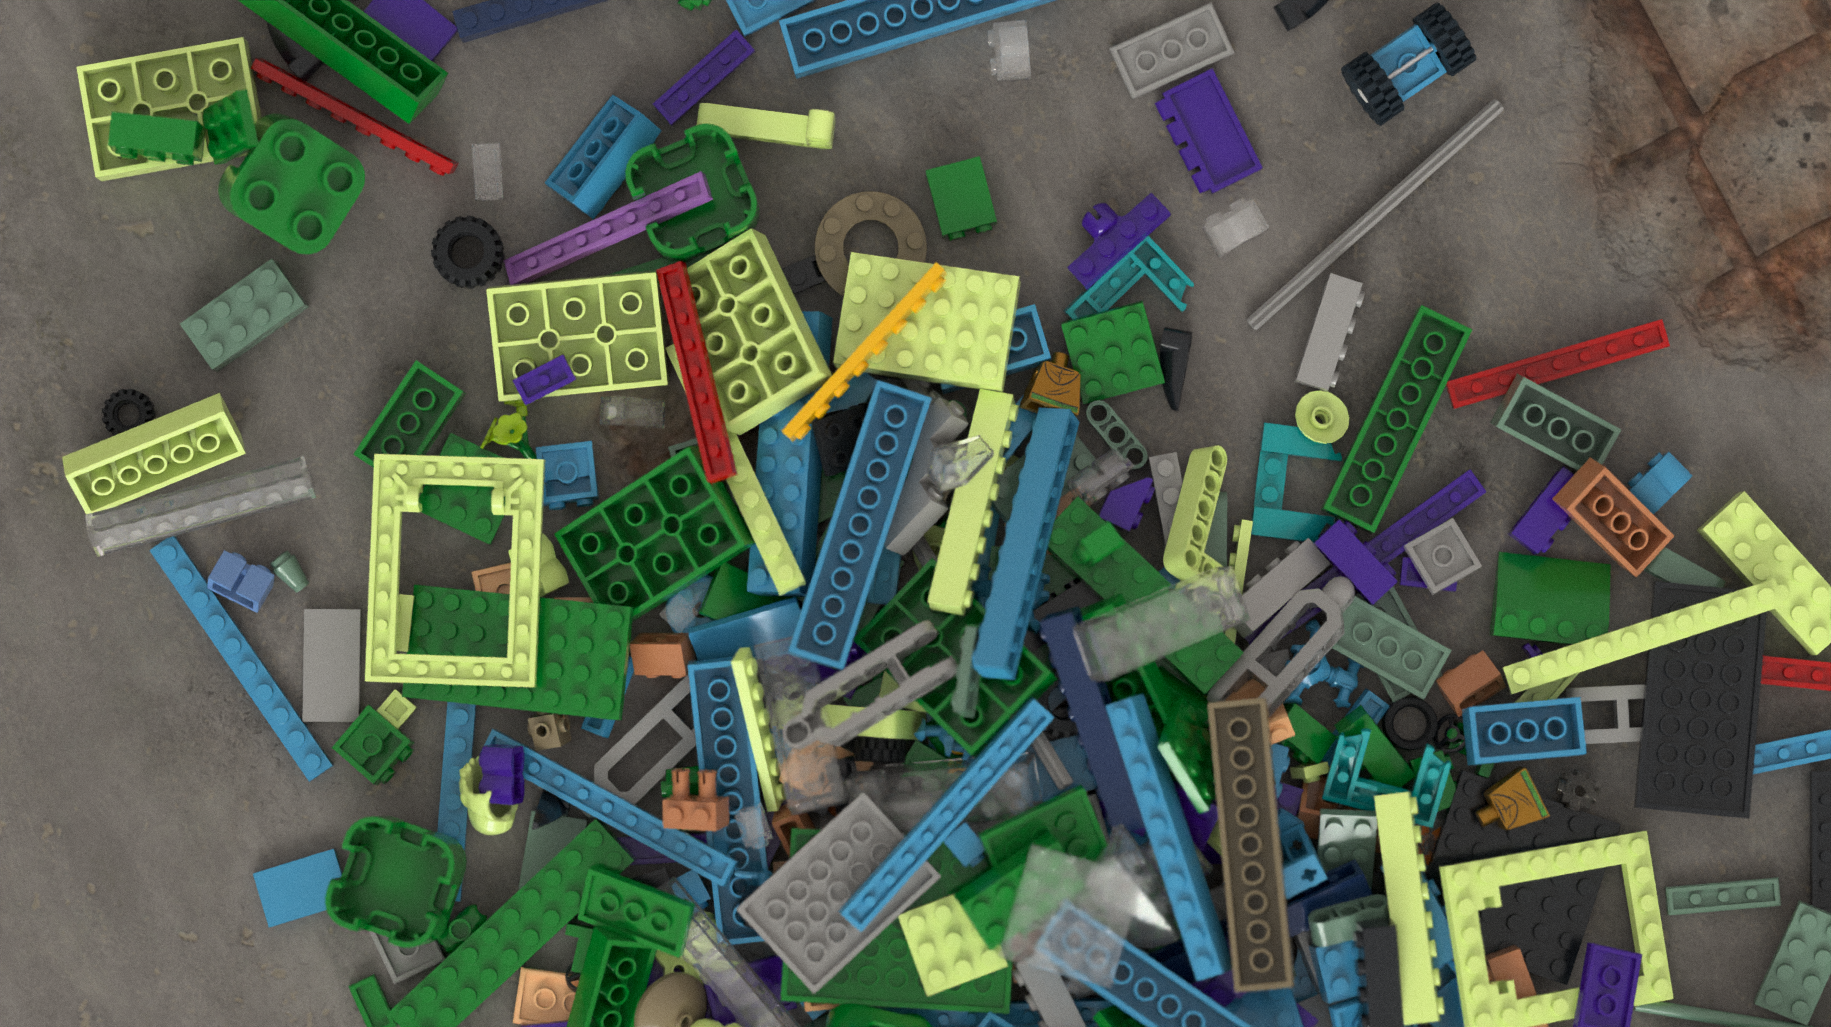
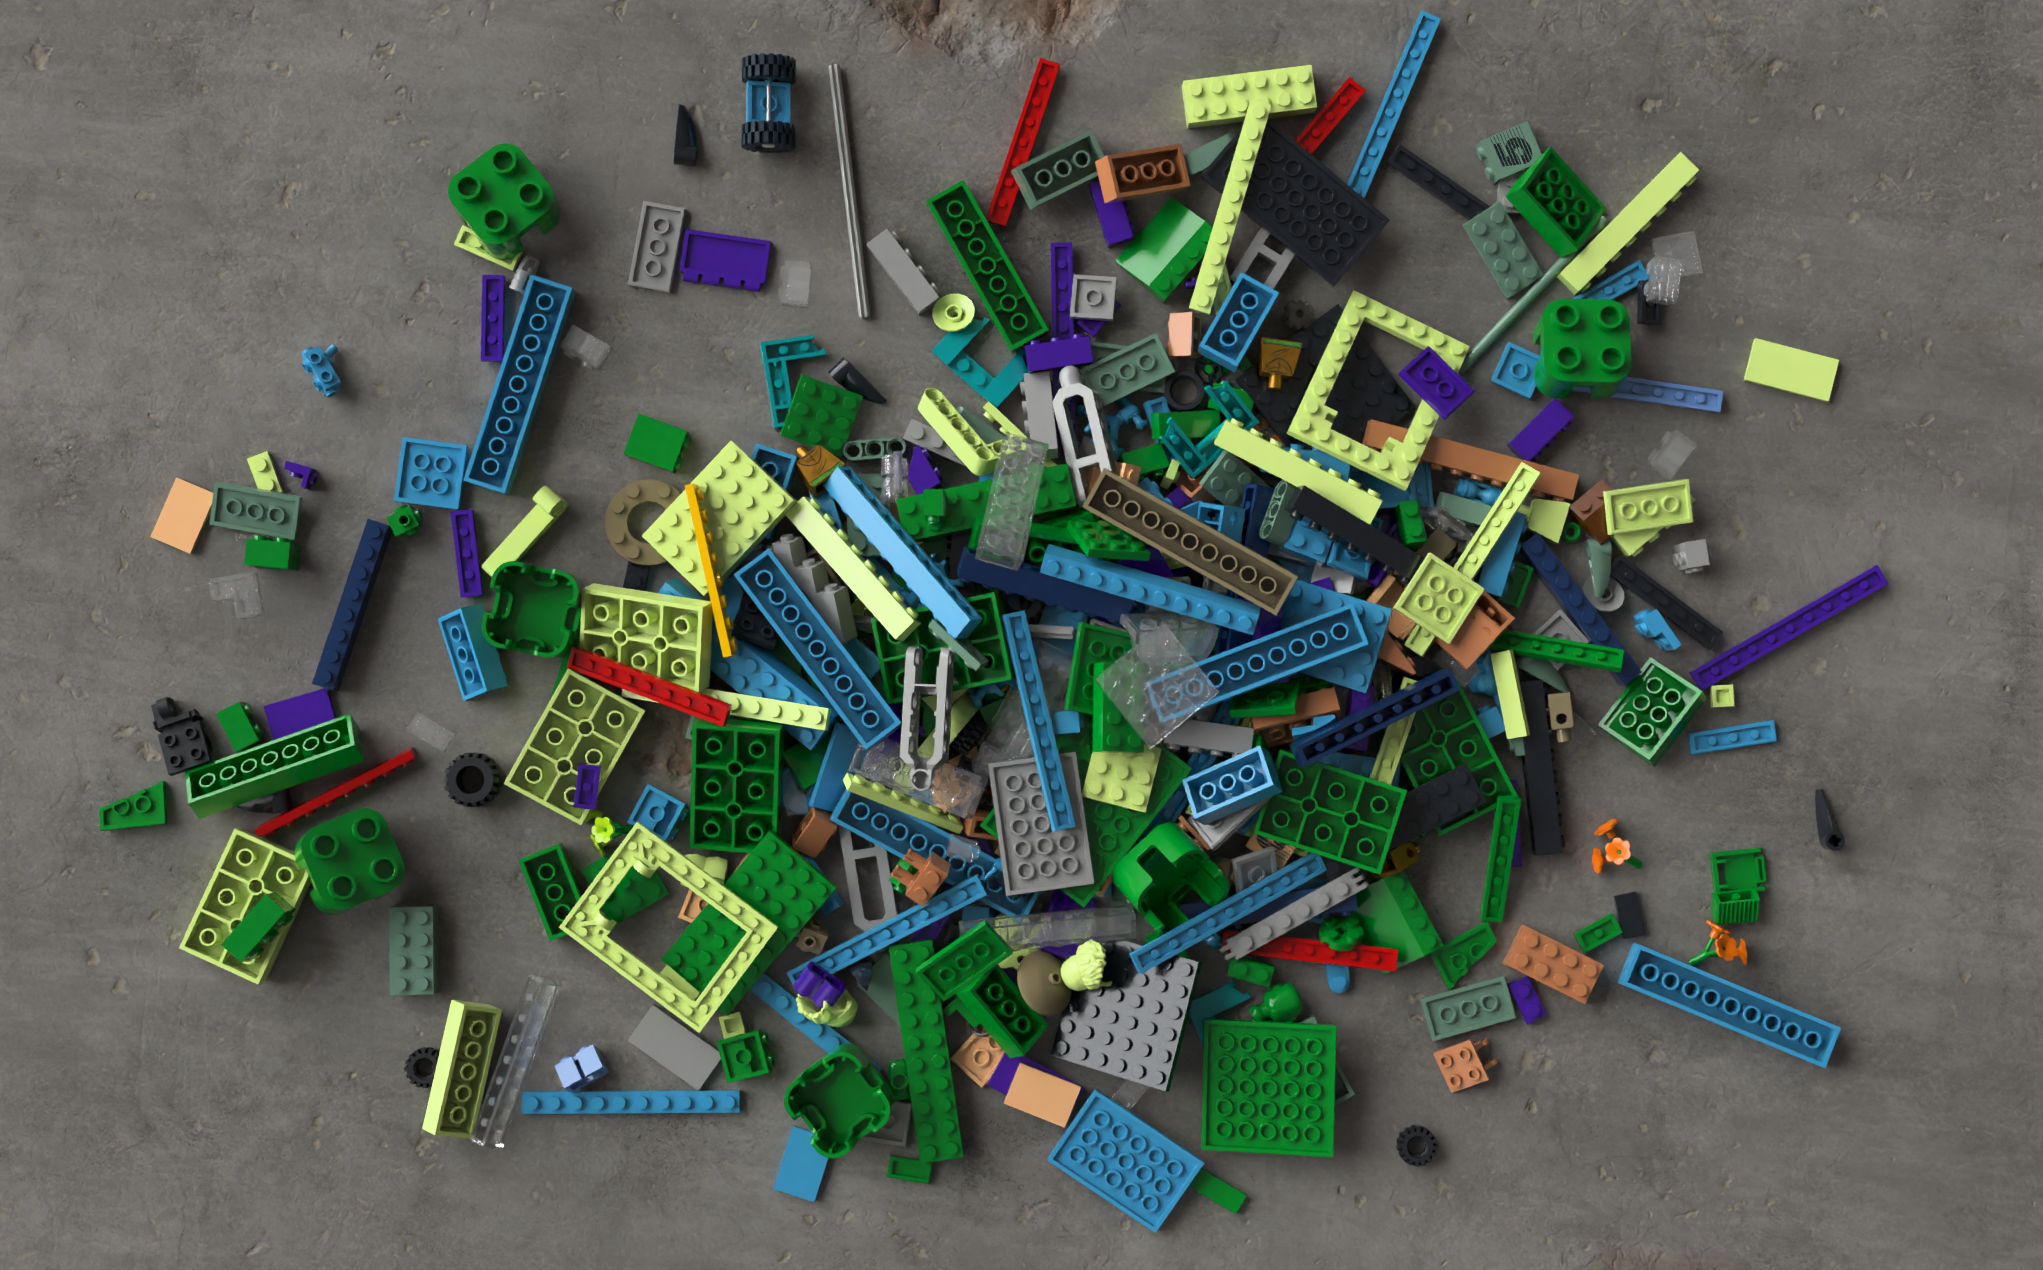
camera: 60 degrees left, 0 degrees up
green plate [202,89,259,165] -> none
sand green cone [270,550,309,593] -> none
medium lavender plate [504,171,713,285] -> none
clear slope [600,396,665,429] -> none
clear slope [927,435,994,492] -> none
dark purple plate [1067,193,1171,290] -> none
dark azure brick [1627,452,1692,514] -> none
sand green tile [1664,877,1781,915] -> none

